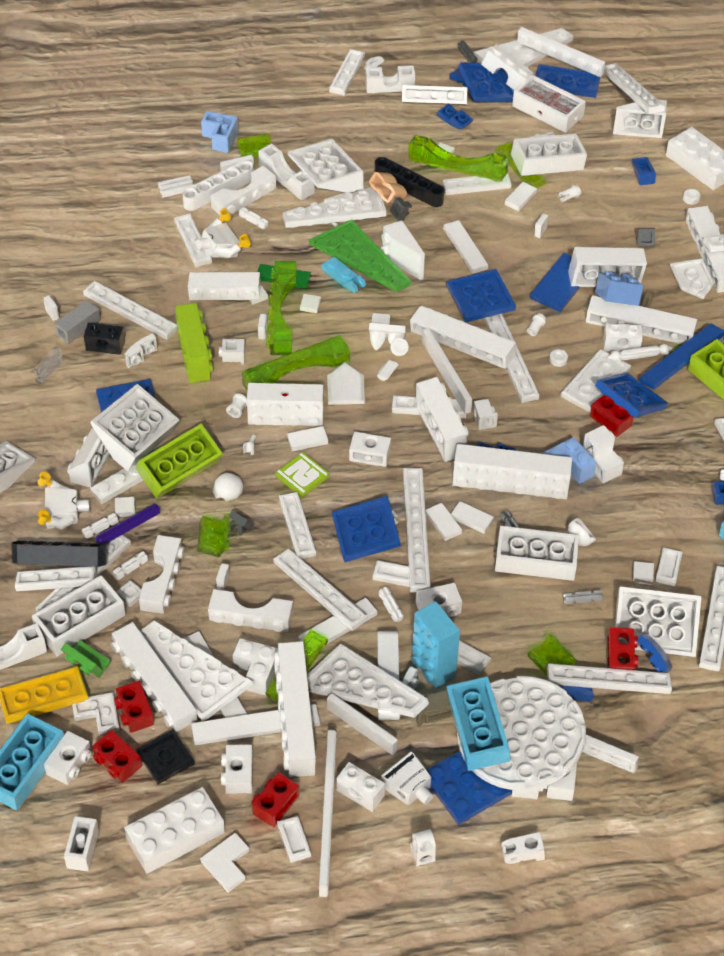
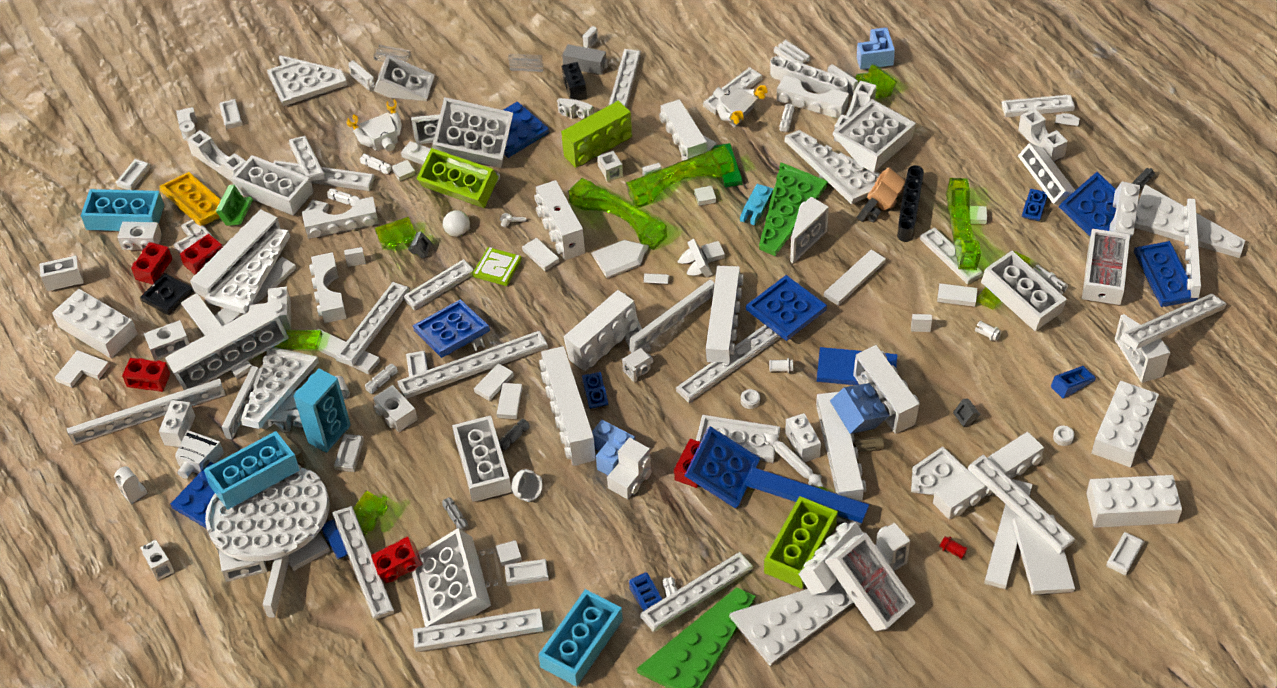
camera: 70 degrees right, 0 degrees up
black beam [11,540,107,567] -> none
dark purple axle [95,504,160,544] -> none
white tile [277,816,311,863] -> none
white brick [349,432,391,467] -> none
white tile [390,338,409,356] -> none
blue slope [637,633,673,672] -> none

